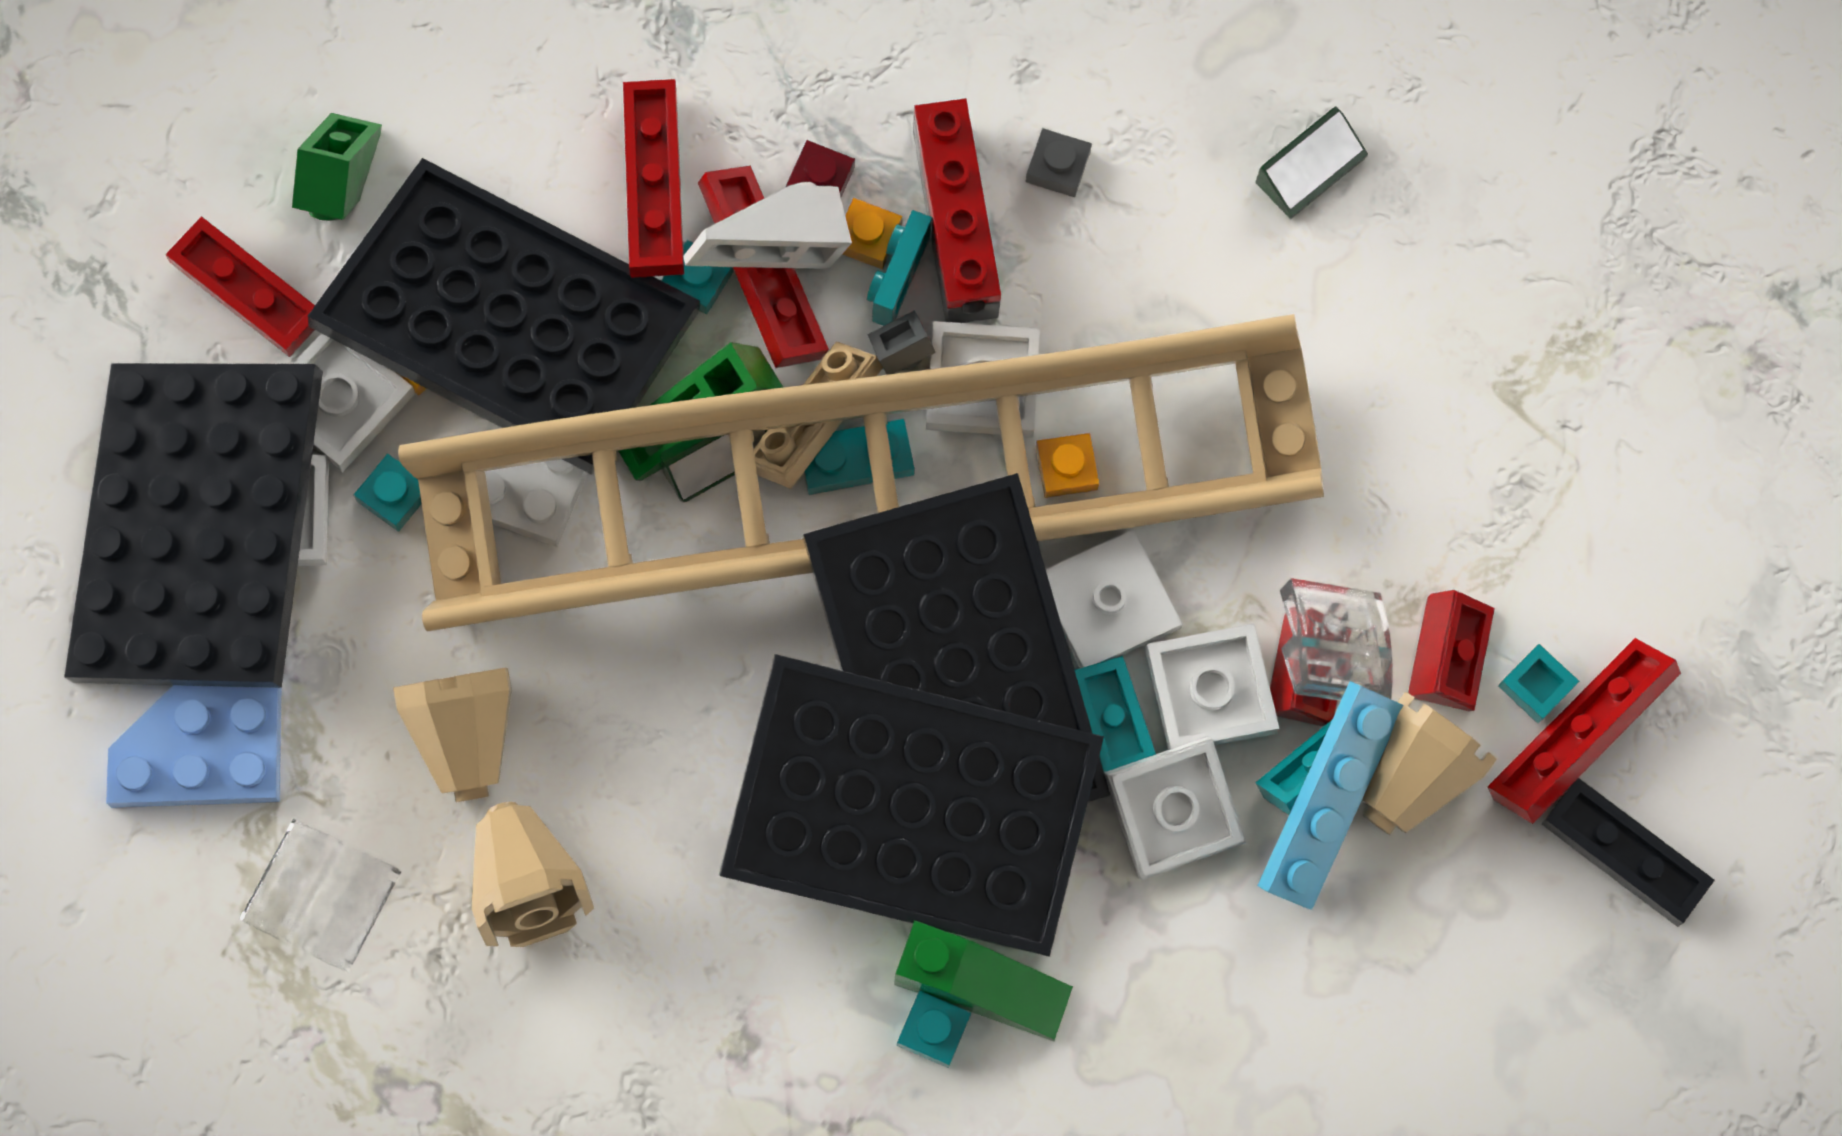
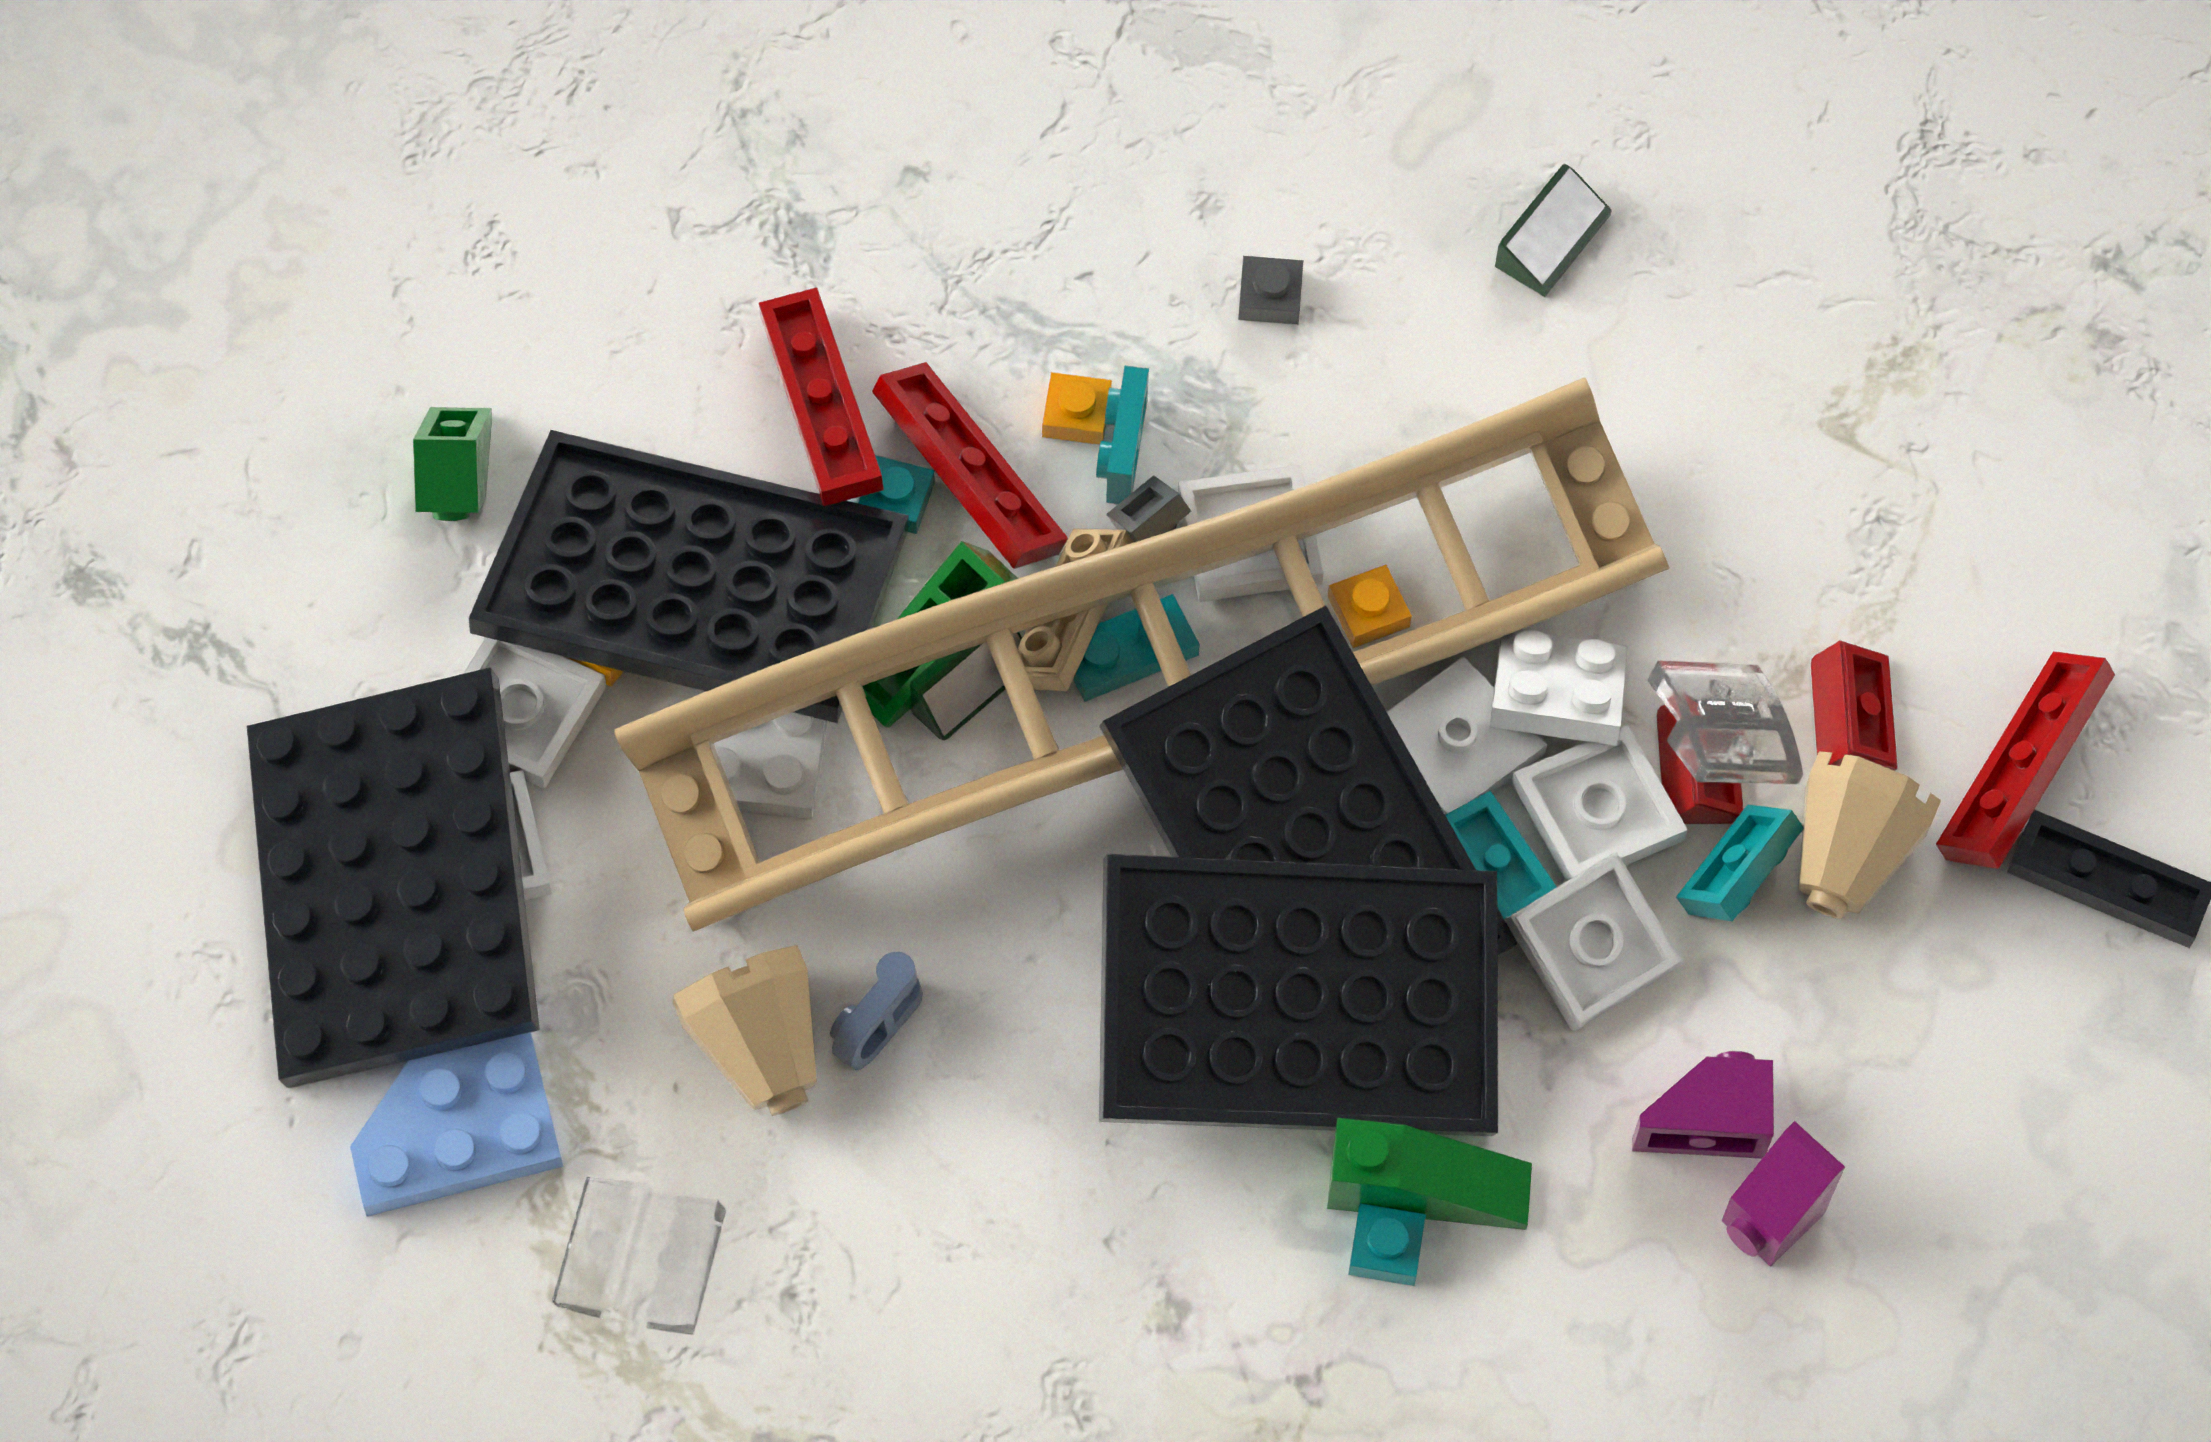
camera: 10 degrees left, 10 degrees down
red plate [165,216,315,357] -> none
teal plate [353,453,422,532] -> none
tan cone [472,802,594,947] -> none
white slope [683,182,852,269] -> none
dark red plate [786,140,855,197] -> none
red piece [913,98,1001,323] -> none
medium azure plate [1257,681,1404,910] -> none
teal plate [1498,644,1580,724] -> none
none -> sand blue plate [830,952,923,1070]
none -> white plate [1490,630,1628,746]
none -> magenta slope [1632,1051,1774,1159]
none -> magenta slope [1721,1121,1845,1267]

